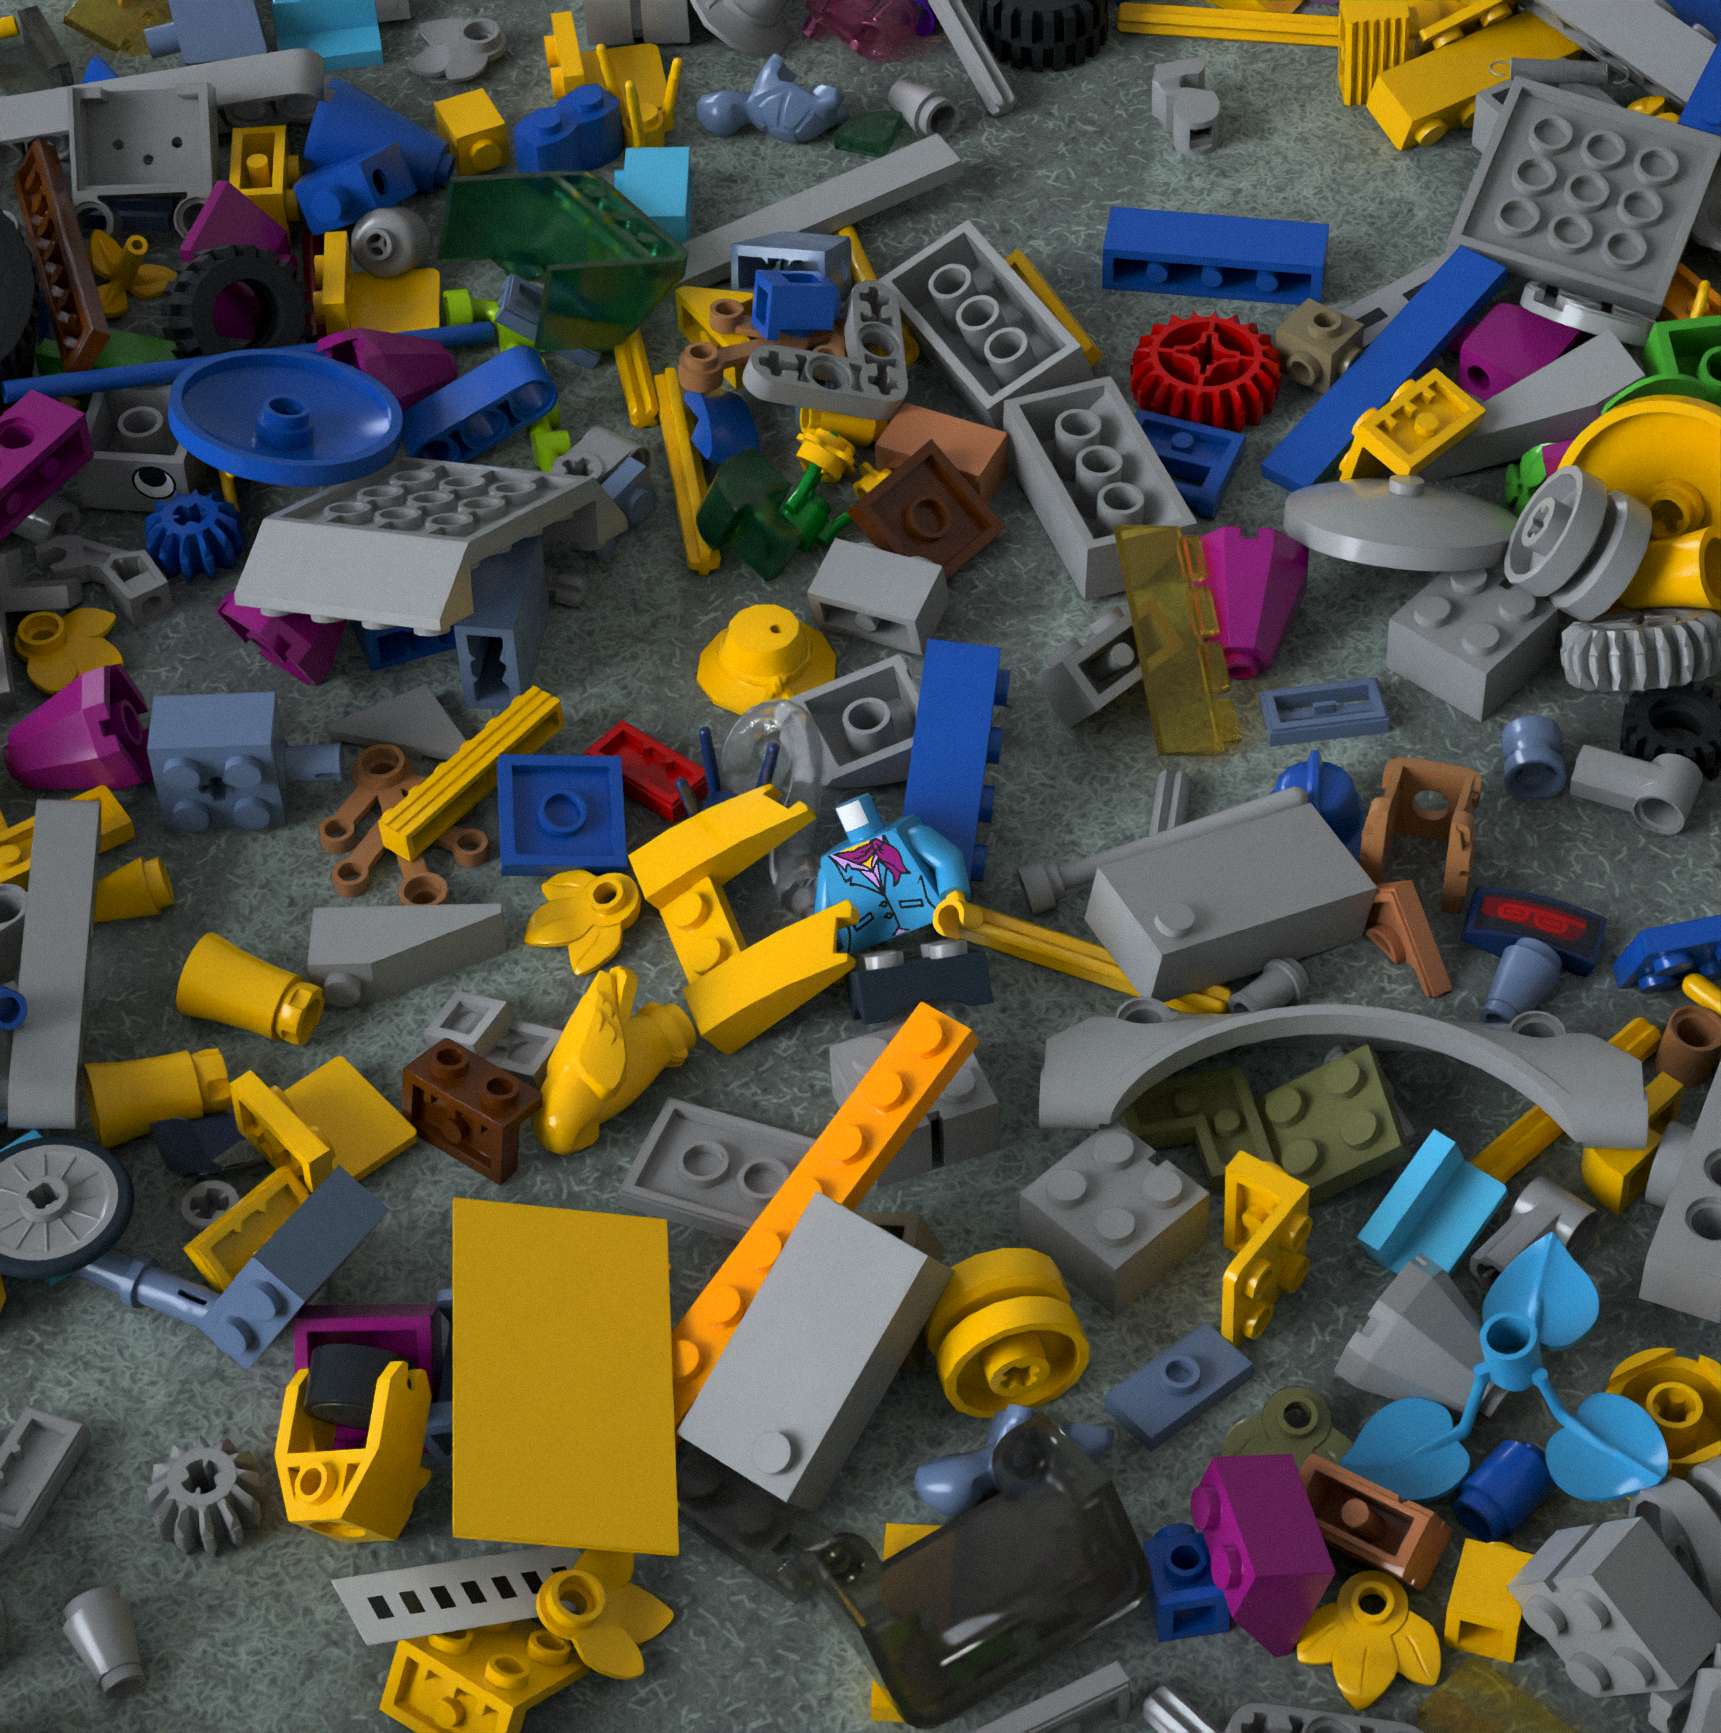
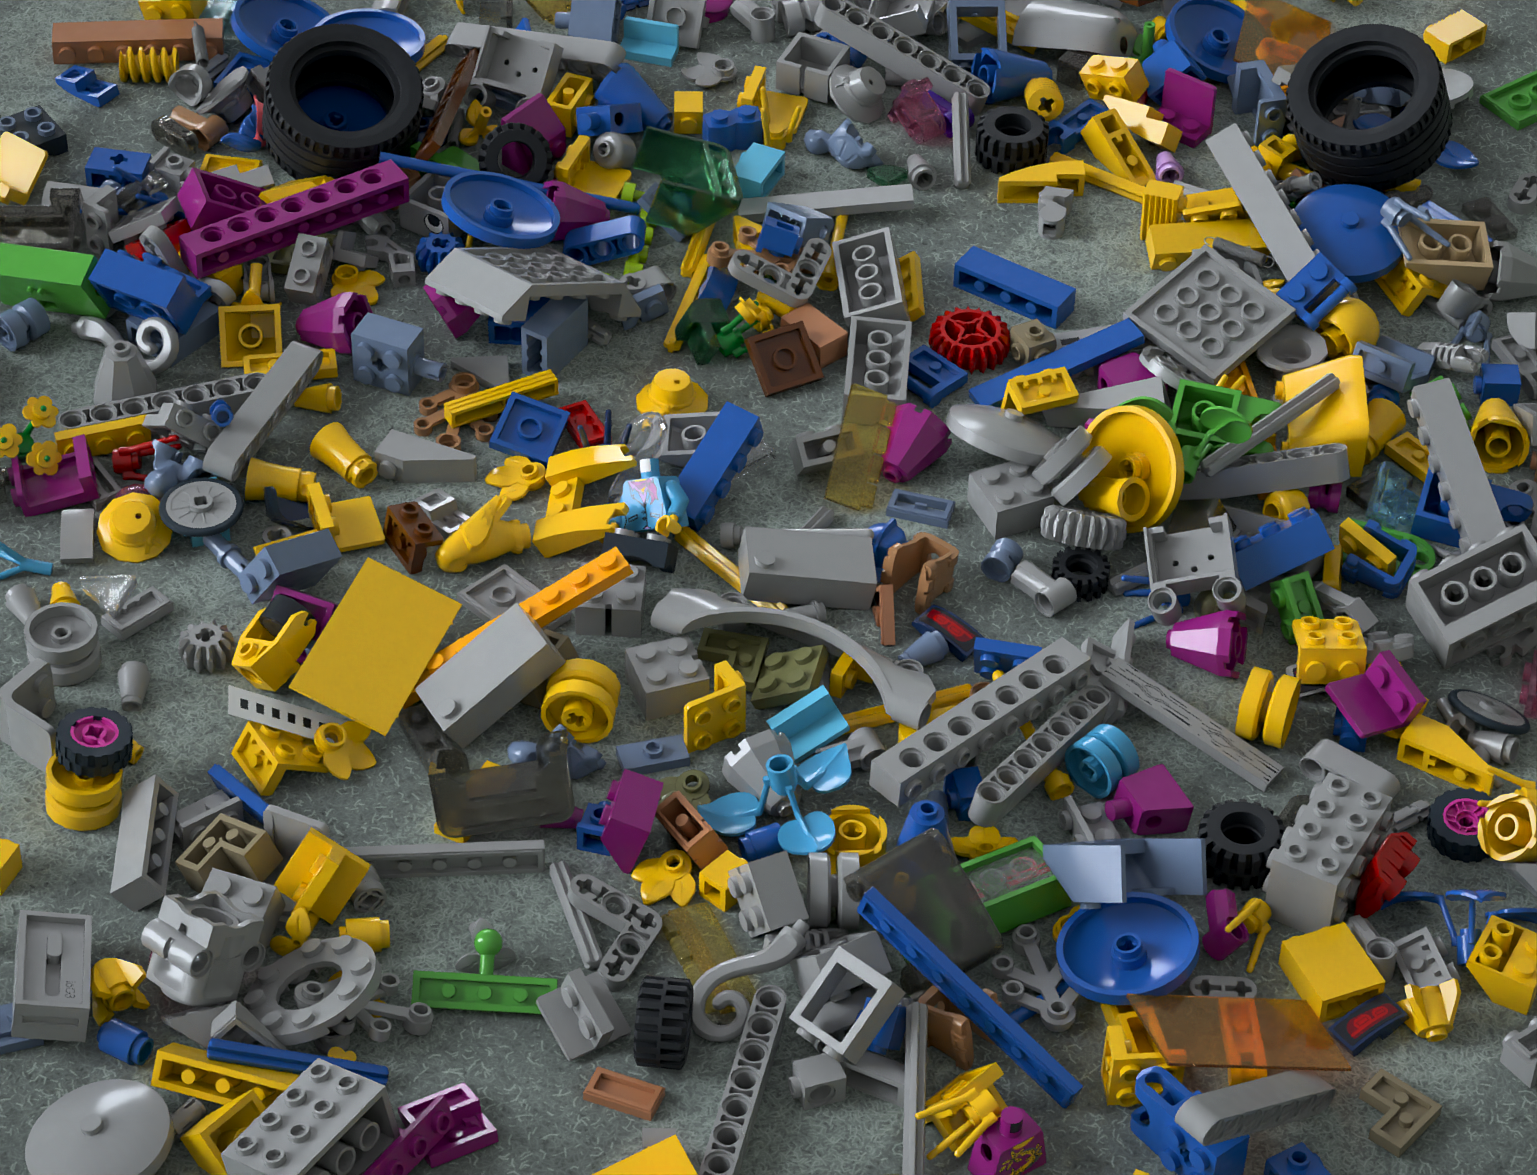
camera: 20 degrees right, 5 degrees down
light grey brick [807,538,950,656] -> none
none -> yellow bracket [829,652,873,699]
none -> yellow slope [997,160,1085,203]

